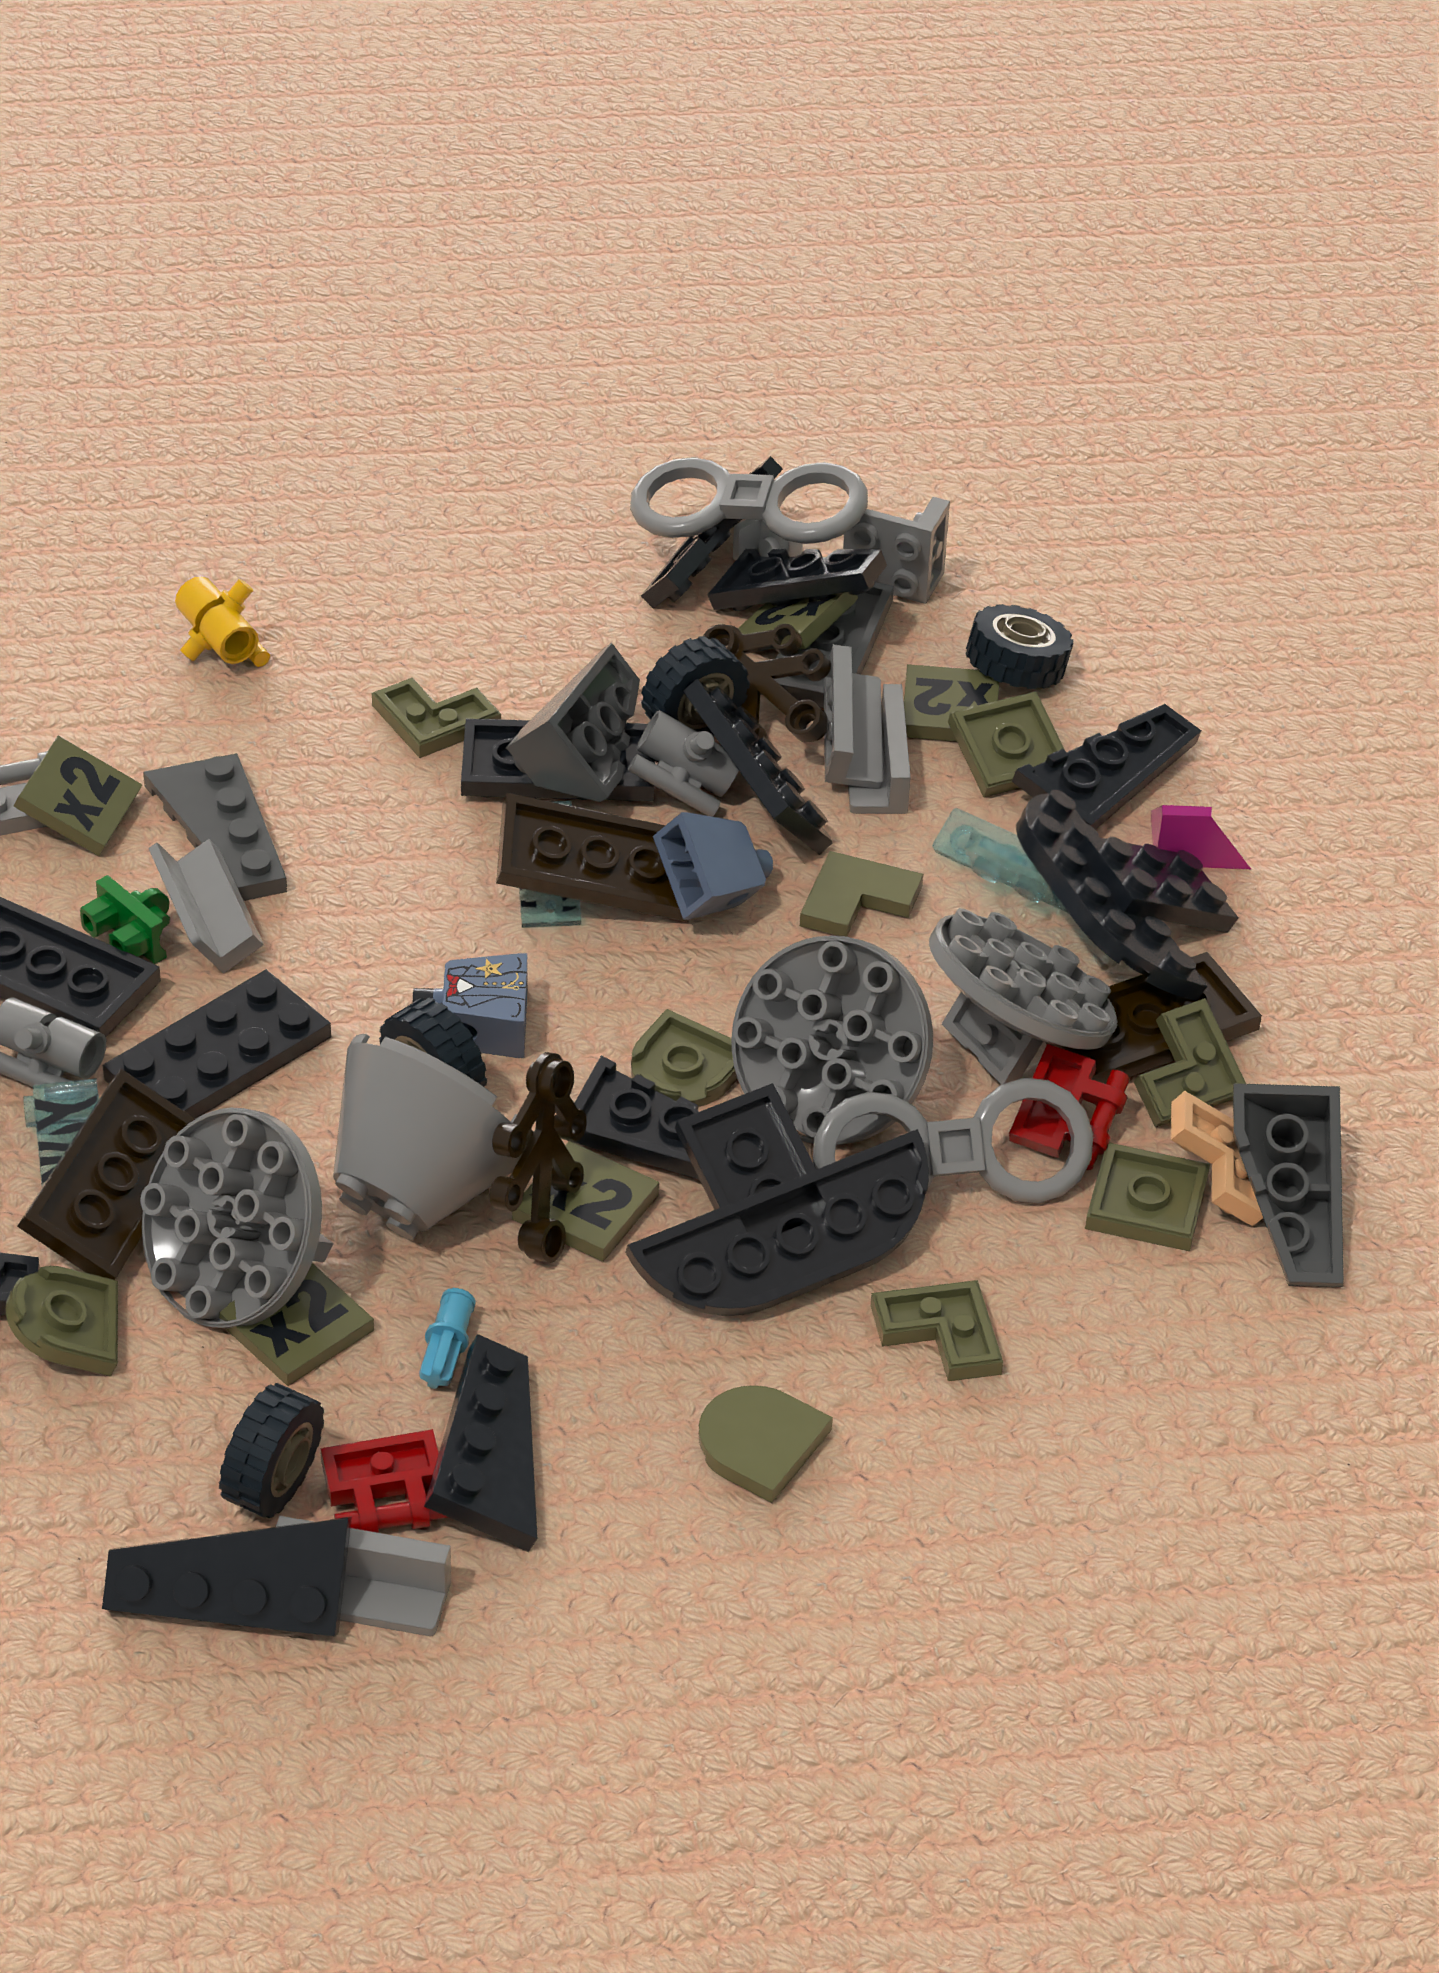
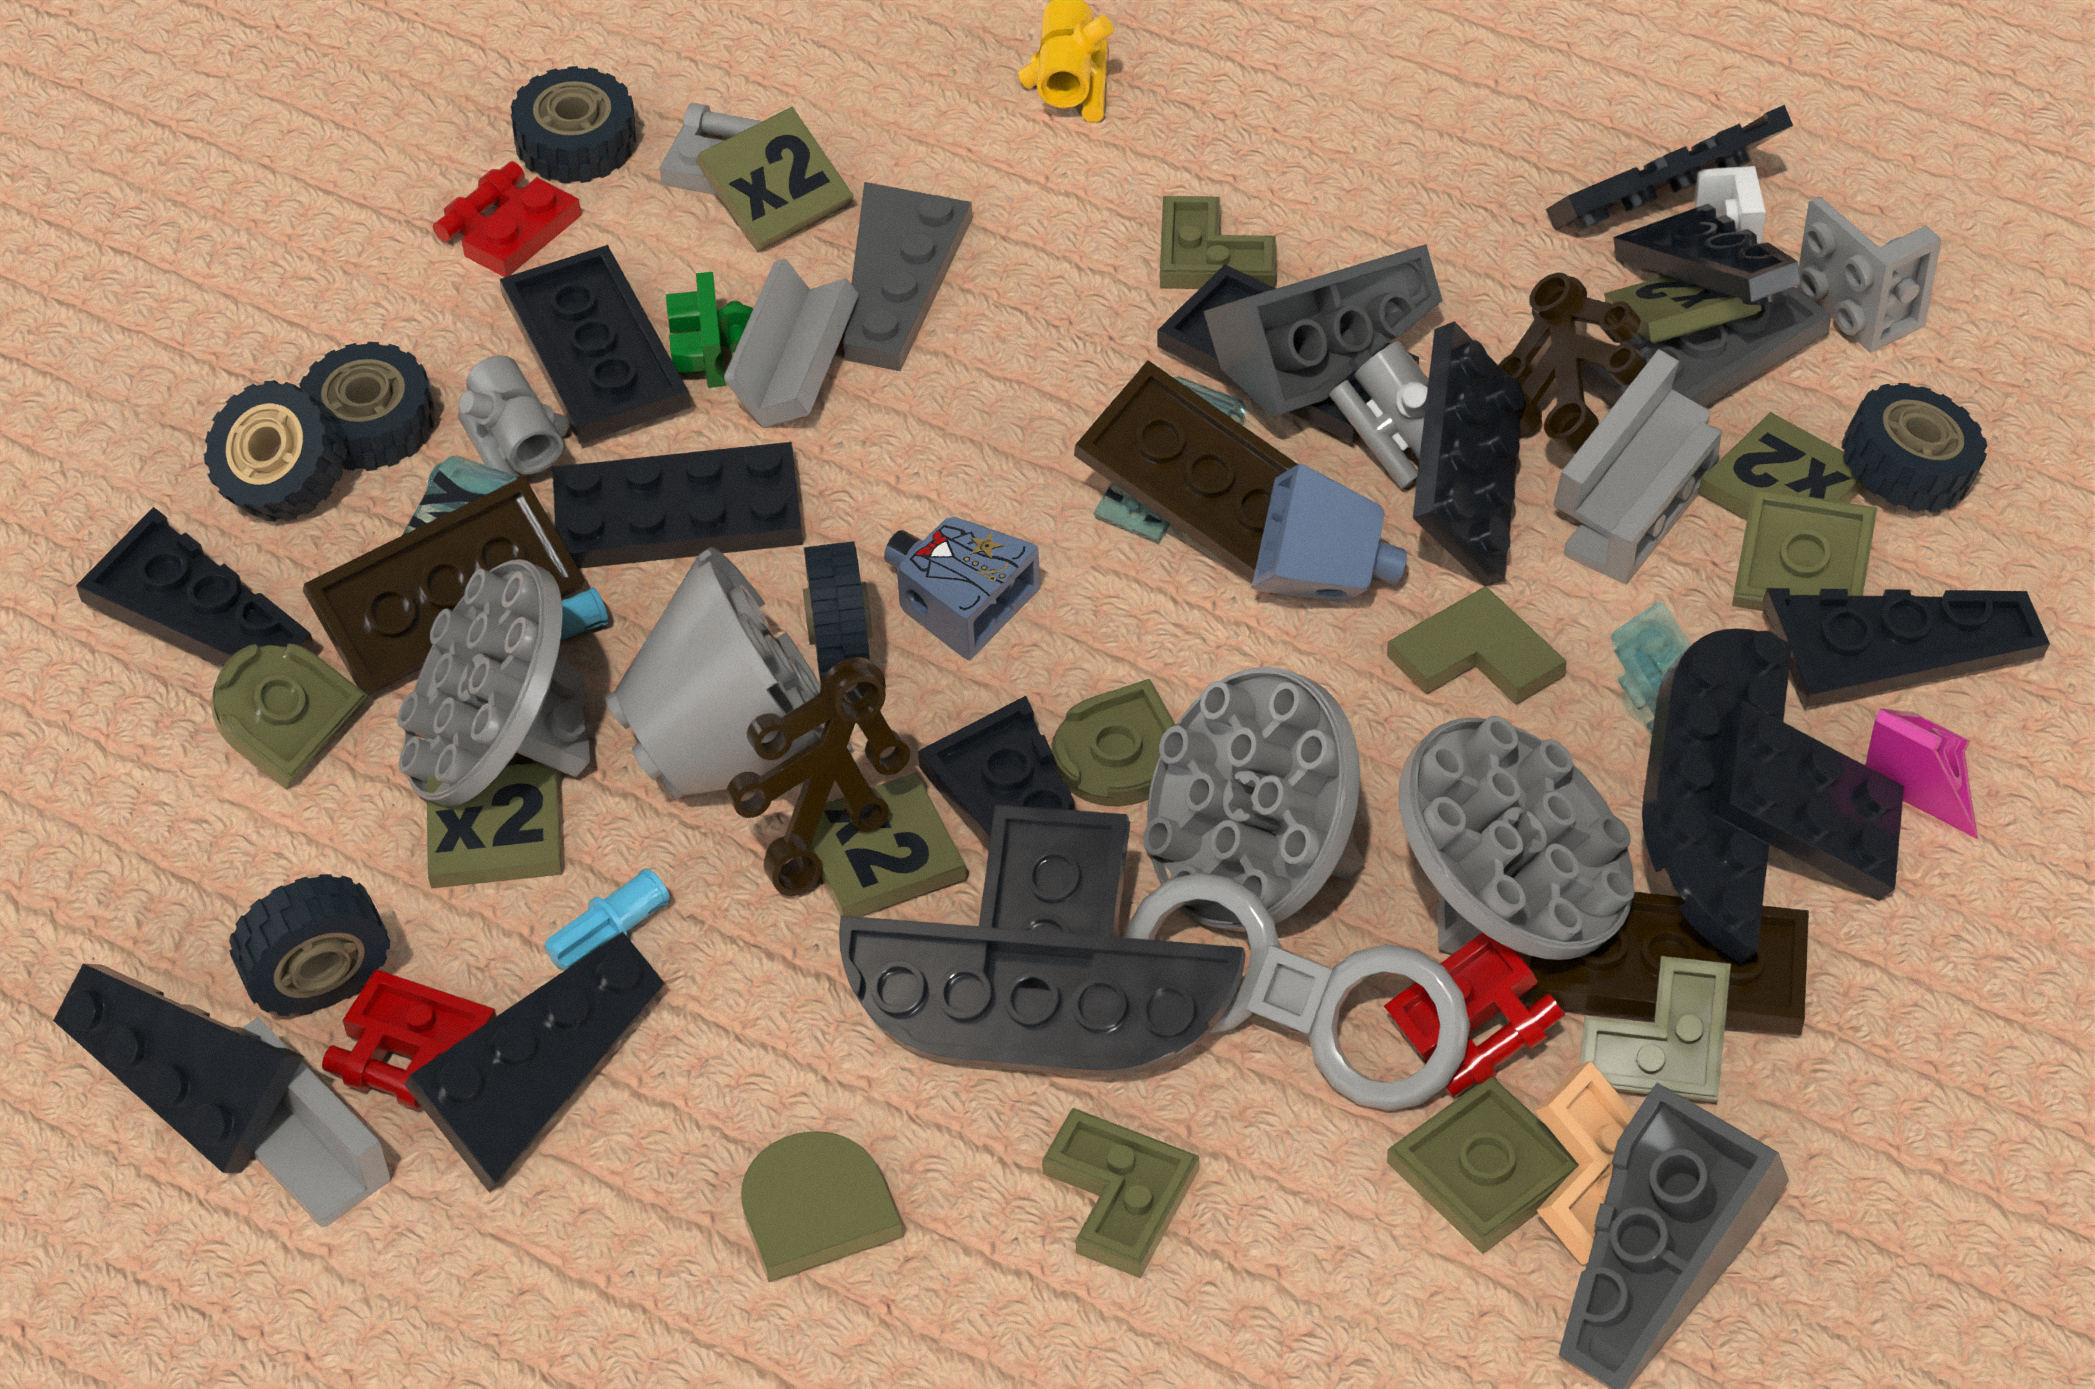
camera: 40 degrees right, 5 degrees up
light grey bar [630,457,868,544] -> none
black wheel [641,636,750,737] -> none

